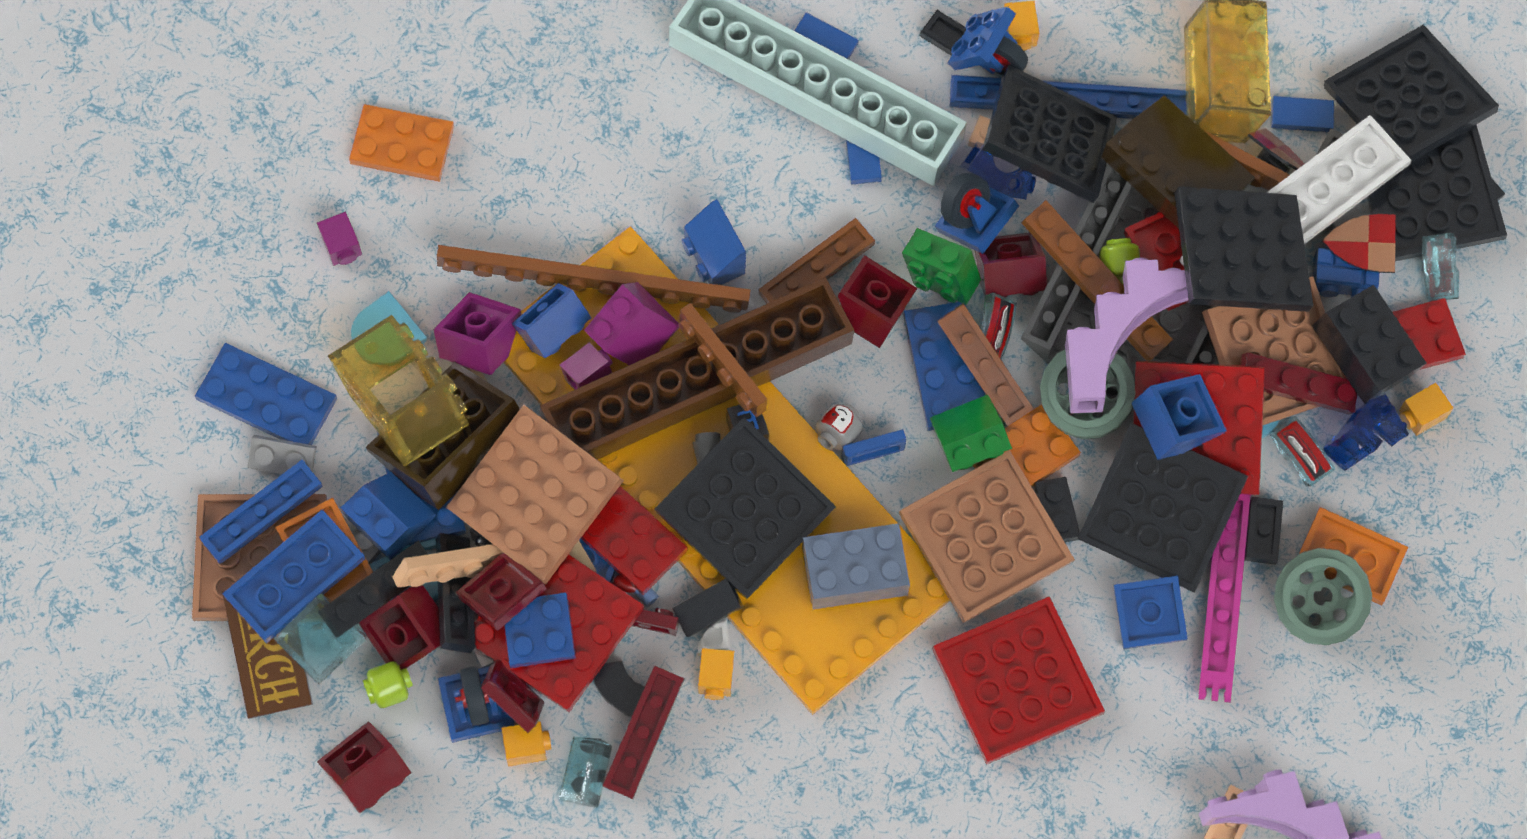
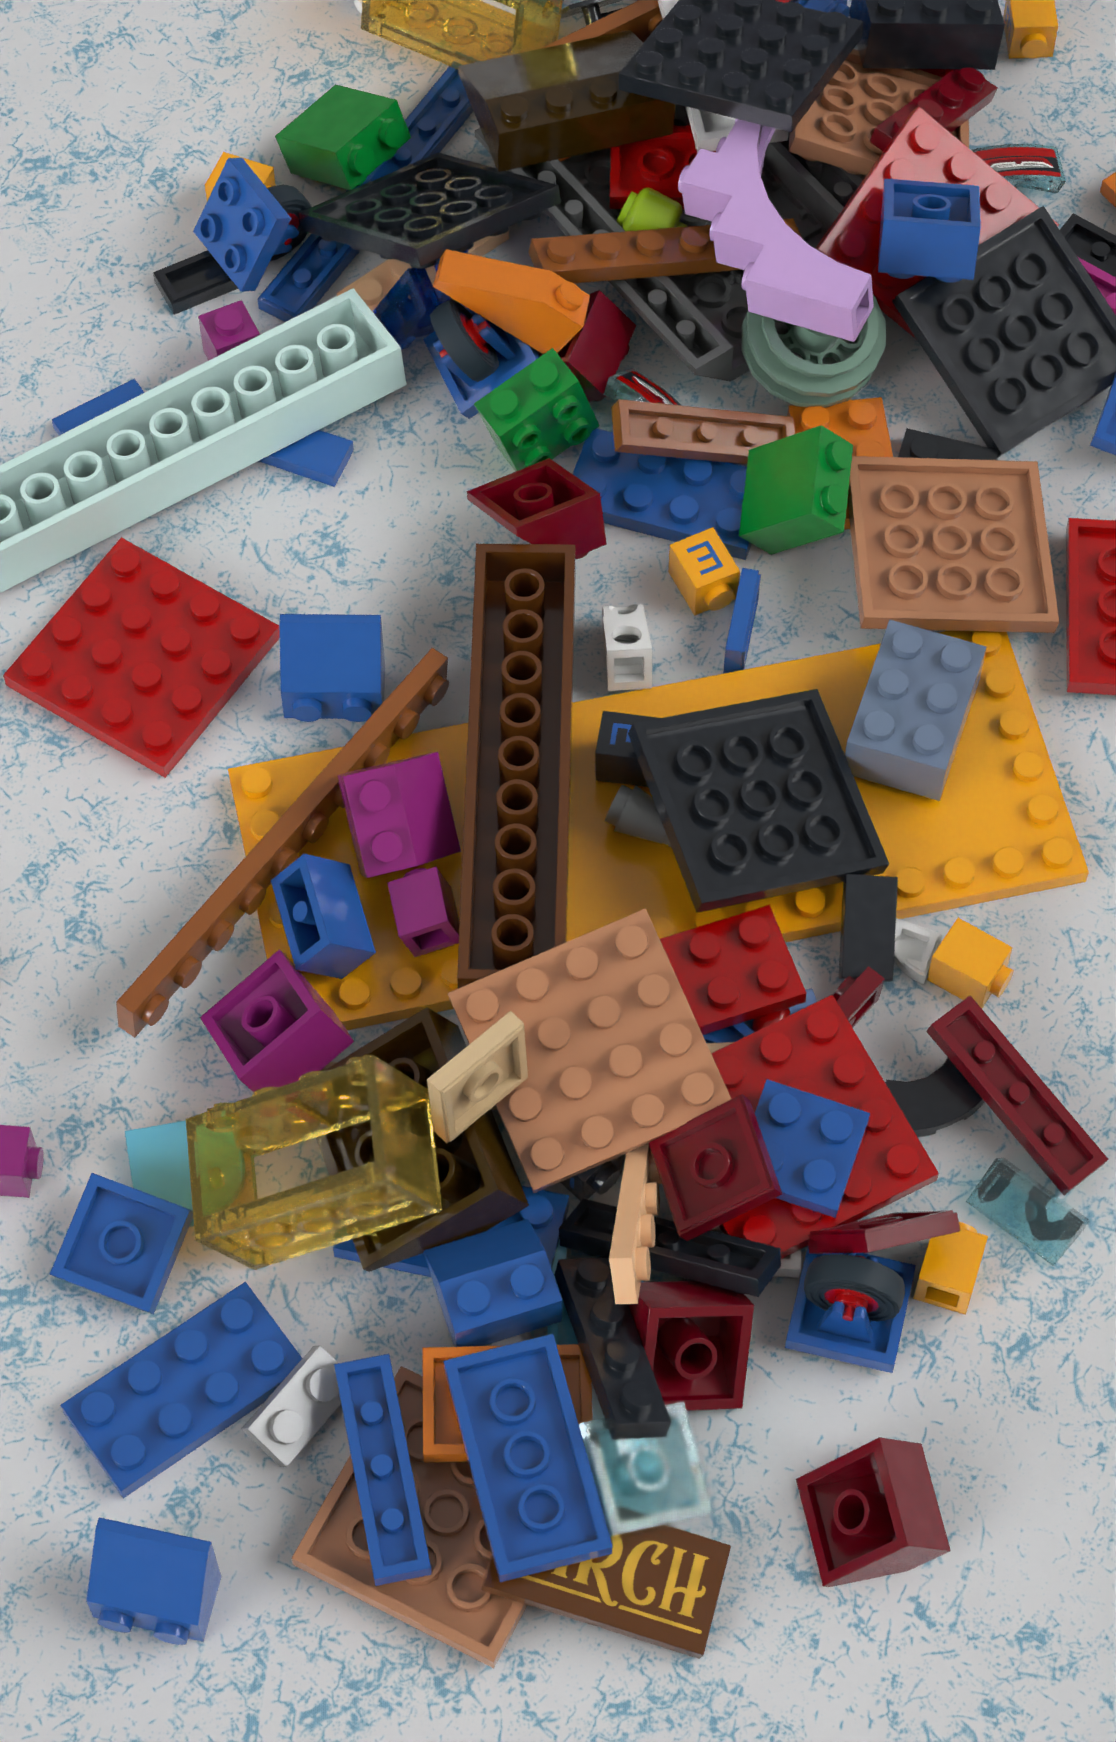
camera: 60 degrees left, 10 degrees down
lime head [363,661,413,708] -> none
dark orange plate [679,303,768,417] -> none
dark orange plate [758,218,875,303] -> none
light grey head [815,404,863,451] -> none
clear blue tile [1322,394,1409,471] -> none
none -> red plate [3,537,280,778]
none -> blue plate [50,1173,195,1315]
none -> blue slope [86,1517,222,1645]
none -> magenta brick [198,300,260,361]
none -> green brick [275,84,411,190]
none -> tan tile [427,1011,528,1143]
none -> orange slope [433,249,590,354]
none -> white leg [602,604,652,691]
none -> light orange brick [668,527,740,616]

